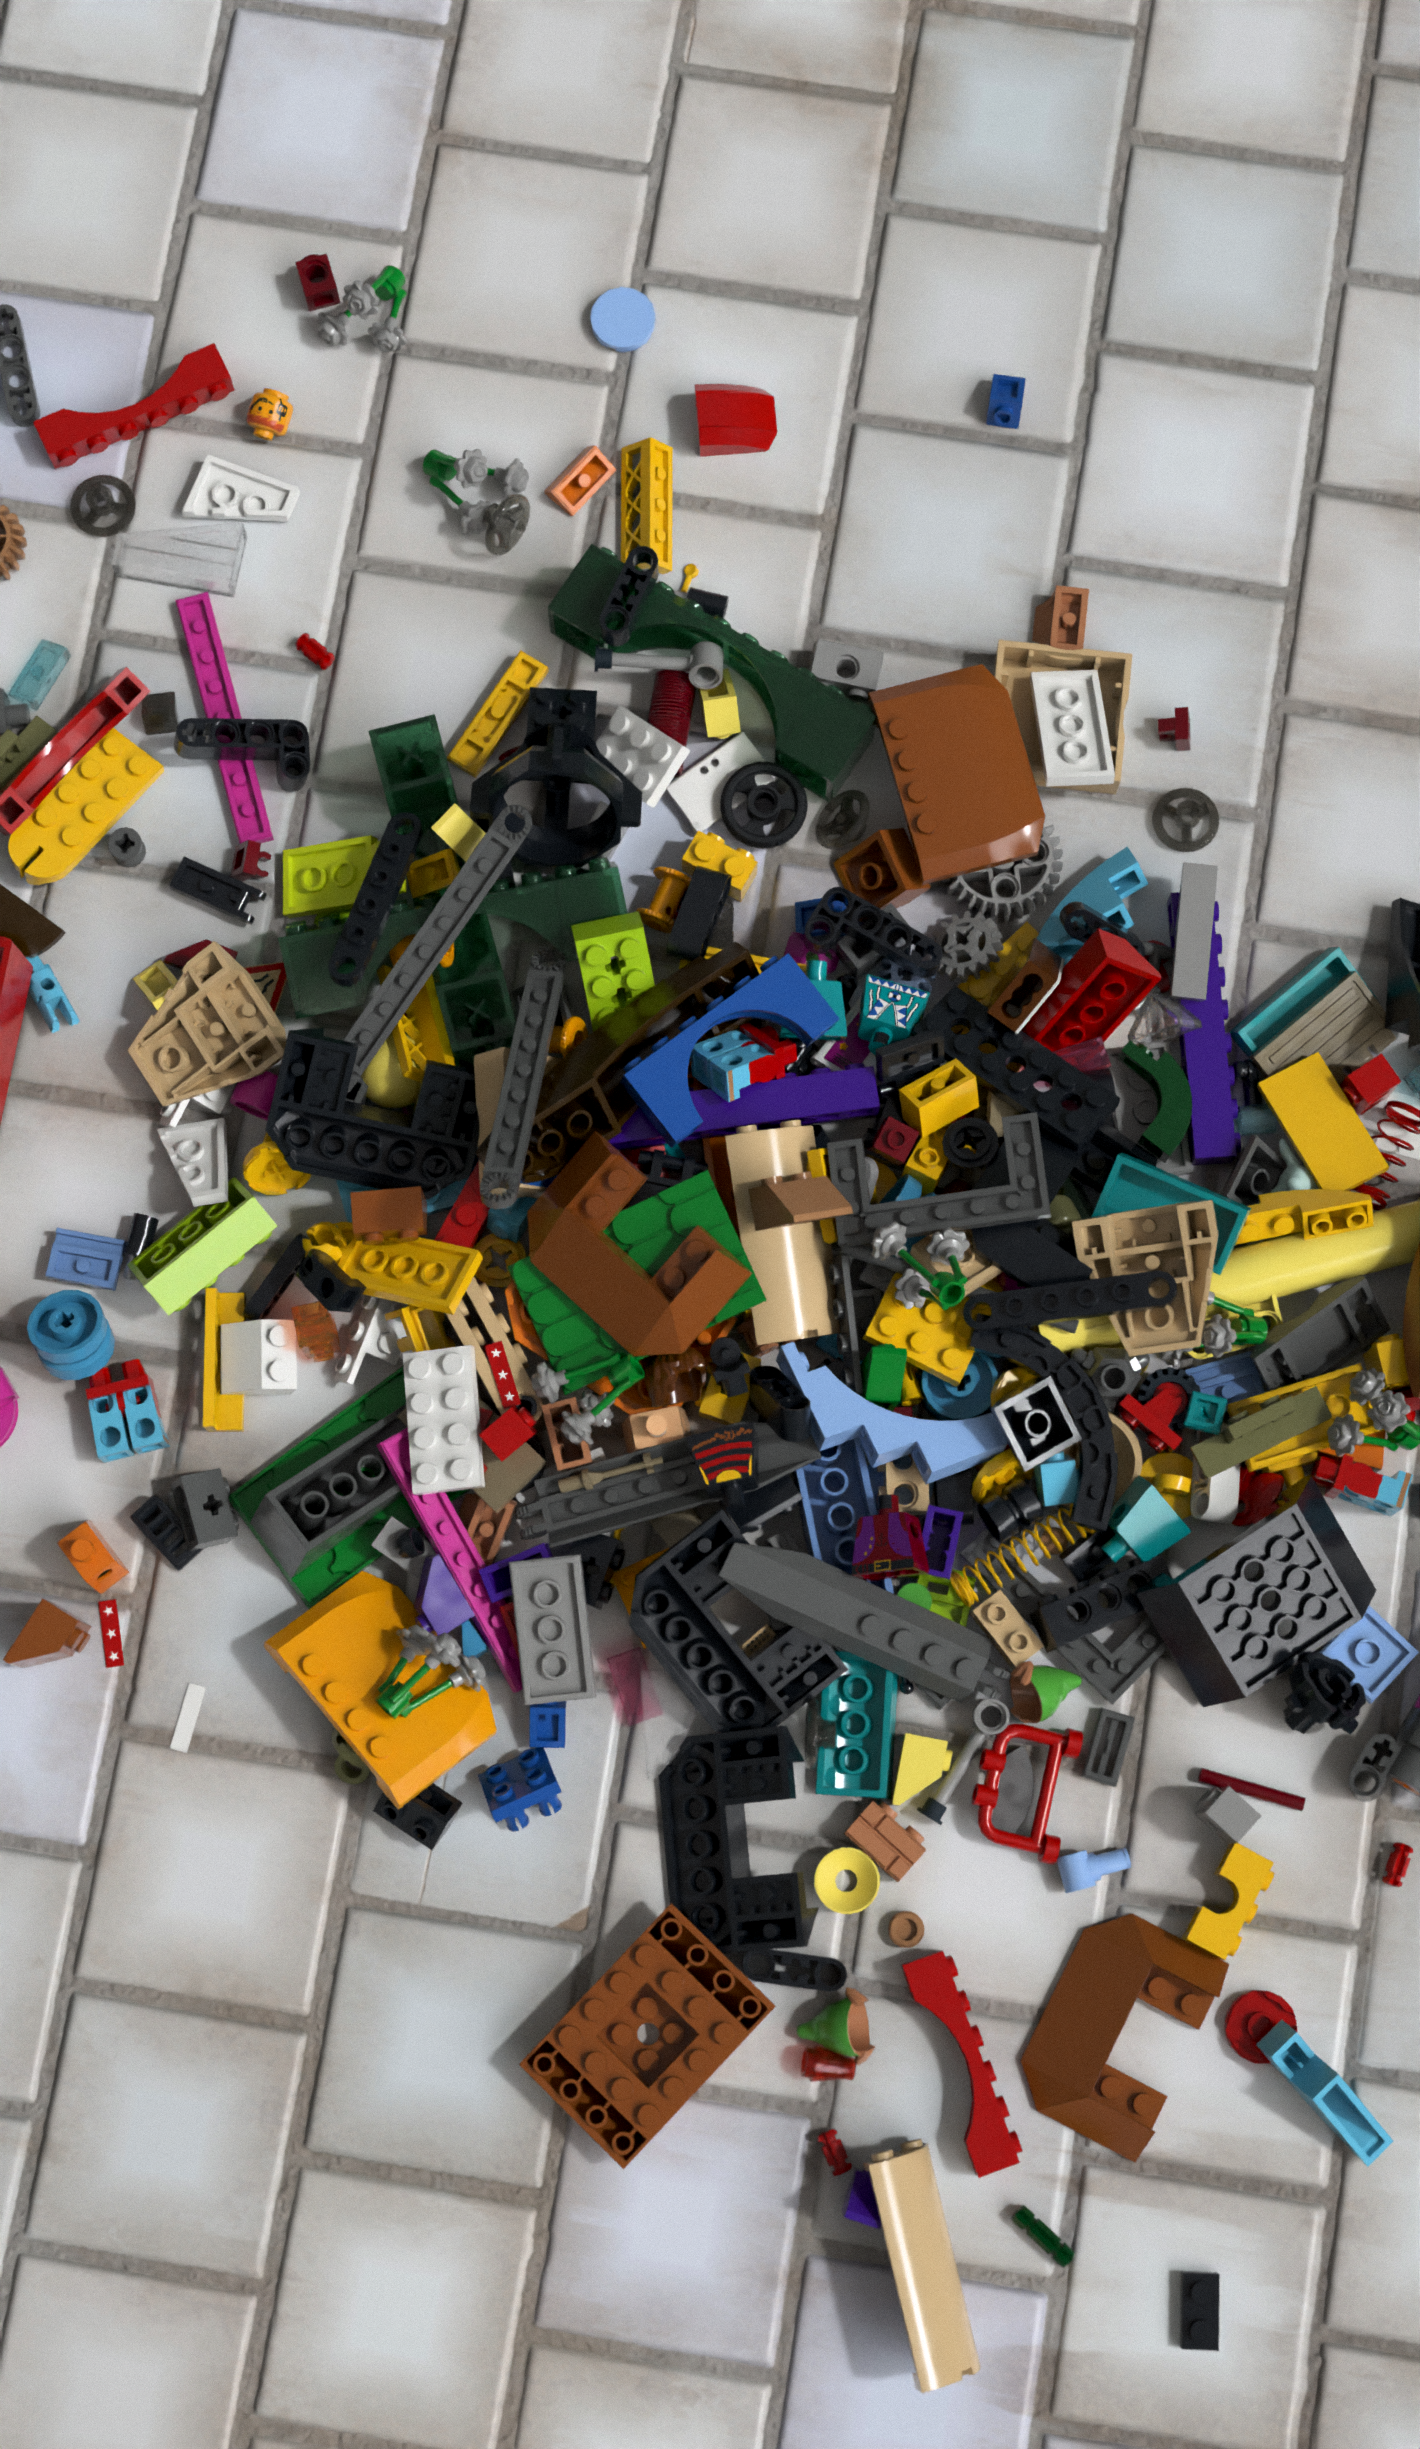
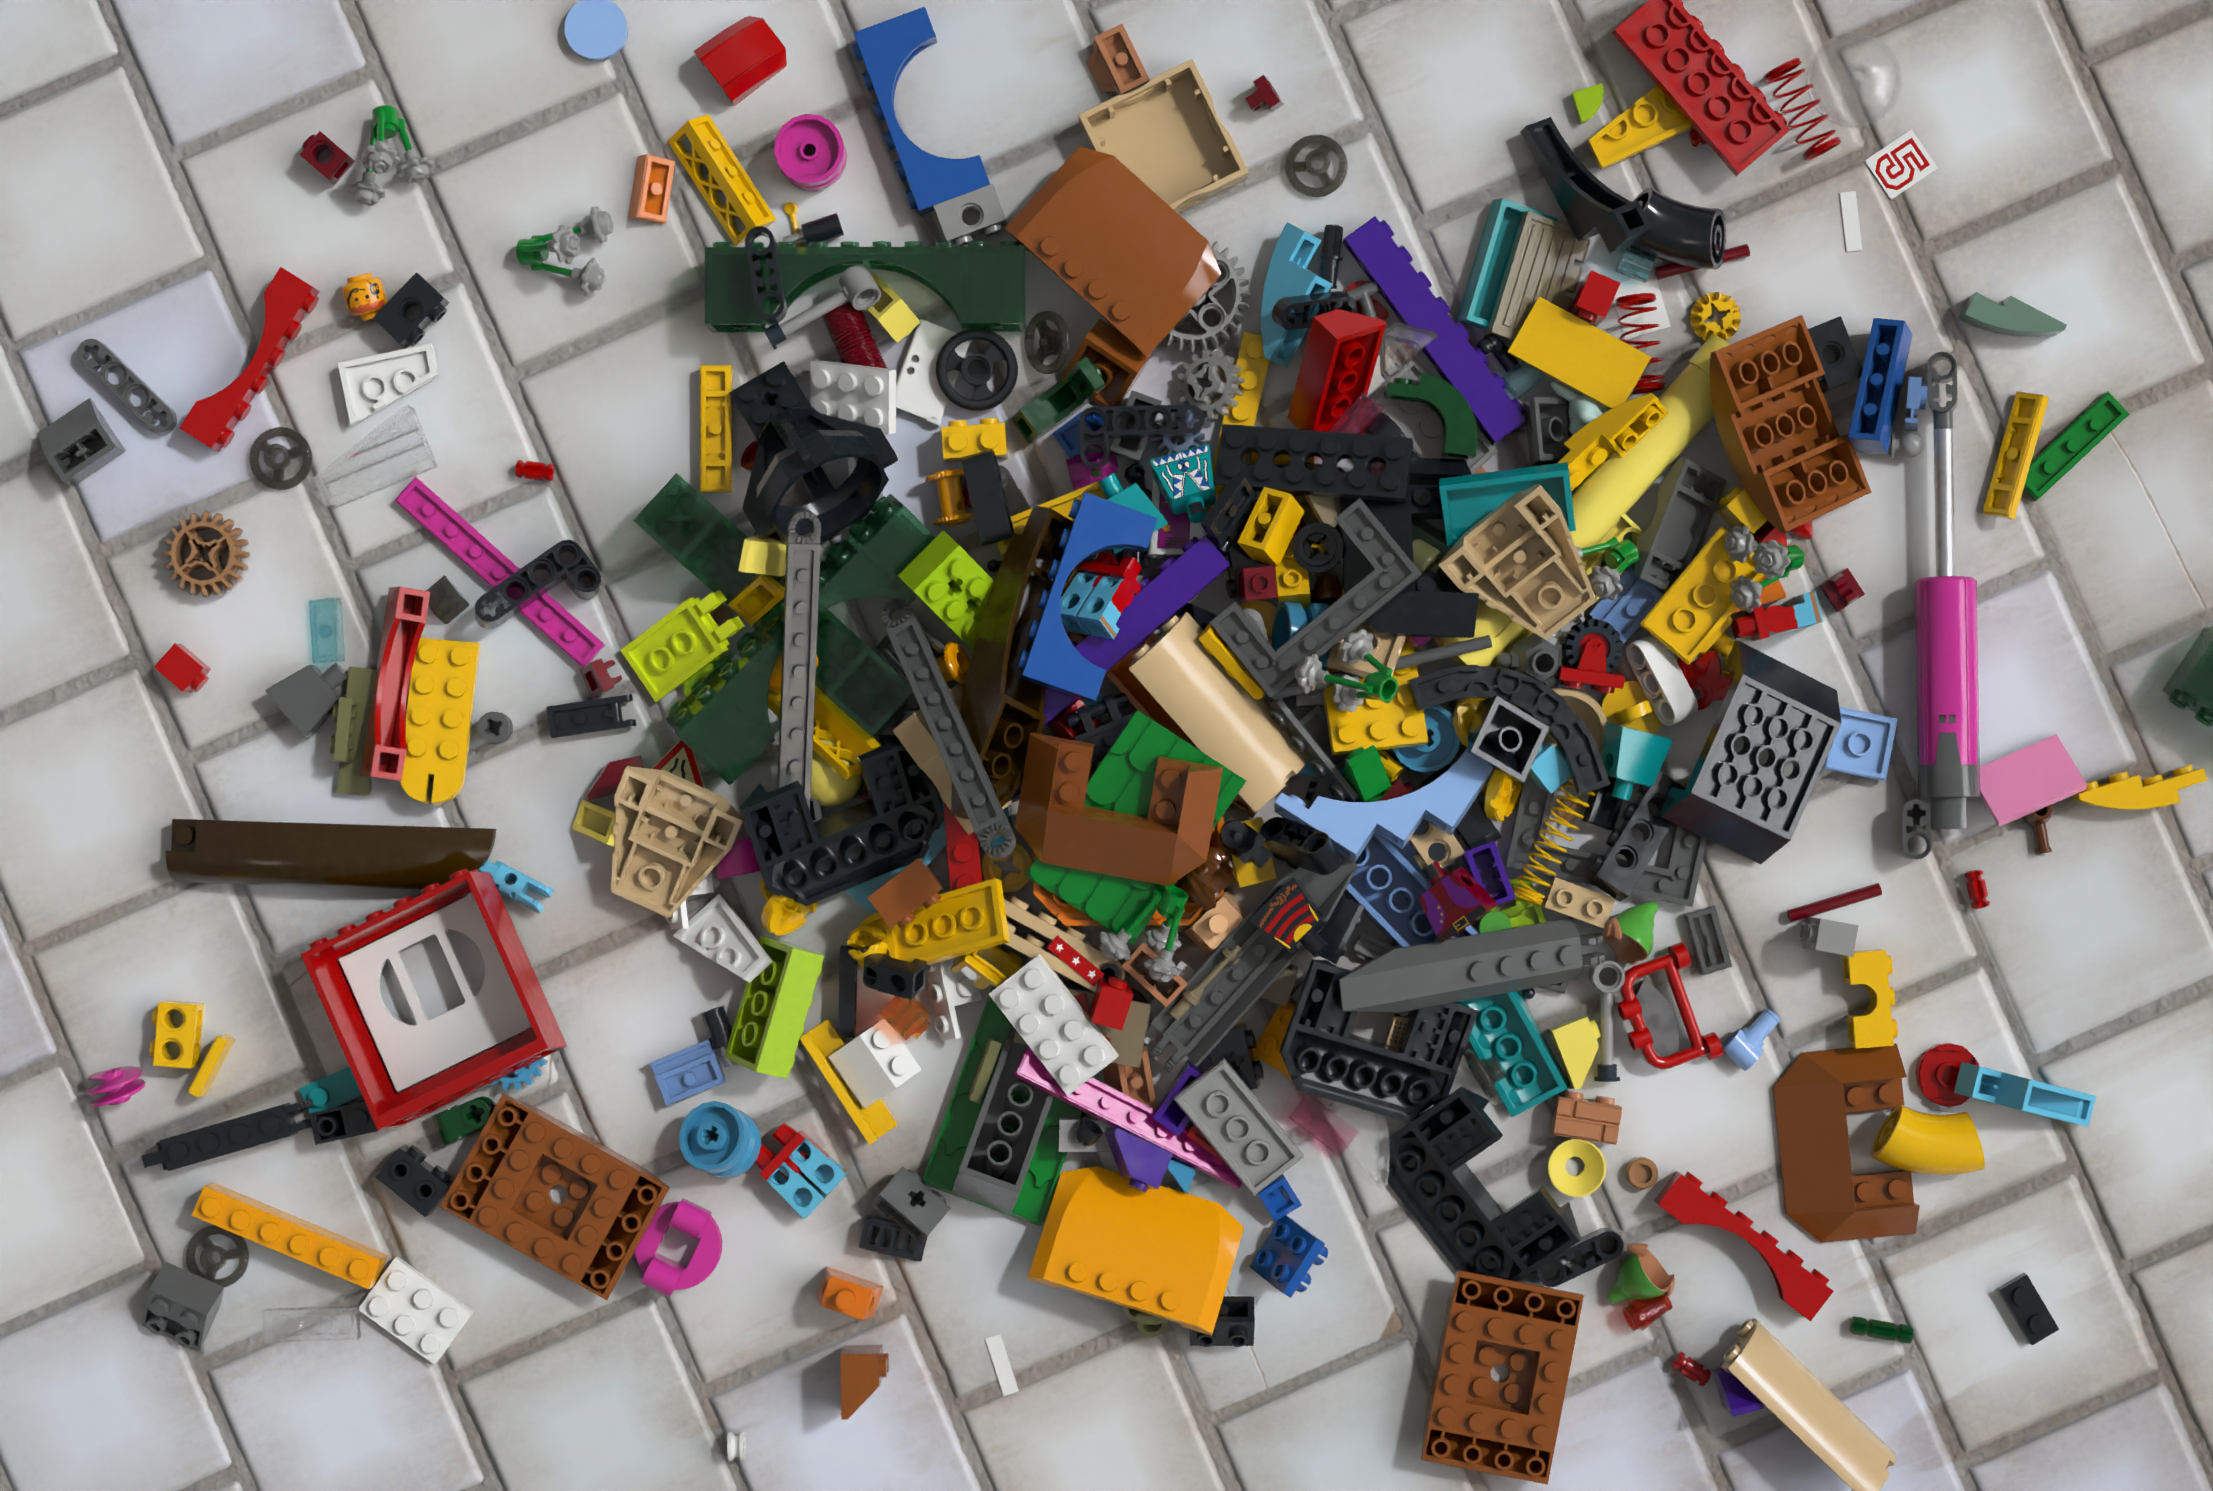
camera: 30 degrees left, 10 degrees up
red sticker [98,1599,124,1668] -> none
black plate [328,812,423,987] -> none
plant [375,1625,486,1720] -> none
clear smoke piece [482,493,530,556] -> none
medium nougat slope [748,1171,853,1231] -> none
black plate [963,1270,1177,1332] -> none
black wheel [977,1479,1044,1543] -> none
reddish brown piece [987,938,1064,1034] -> none
white plate [1030,670,1115,787] -> none
light grey slope [1168,862,1218,1002] -> none
teal tile [1184,1391,1228,1435] -> none
olive bracket [1190,1386,1332,1479] -> none
black piece [1283,1652,1366,1735] -> none
none -> black brick [373,272,450,348]
none -> dark pink wheel [774,114,847,191]
none -> blue arch [851,7,990,216]
none -> olive tile [967,1037,1002,1104]
none -> dark green arch [1011,357,1105,445]
none -> black axle [1318,224,1343,289]
none -> yellow brick [1870,1104,1985,1176]

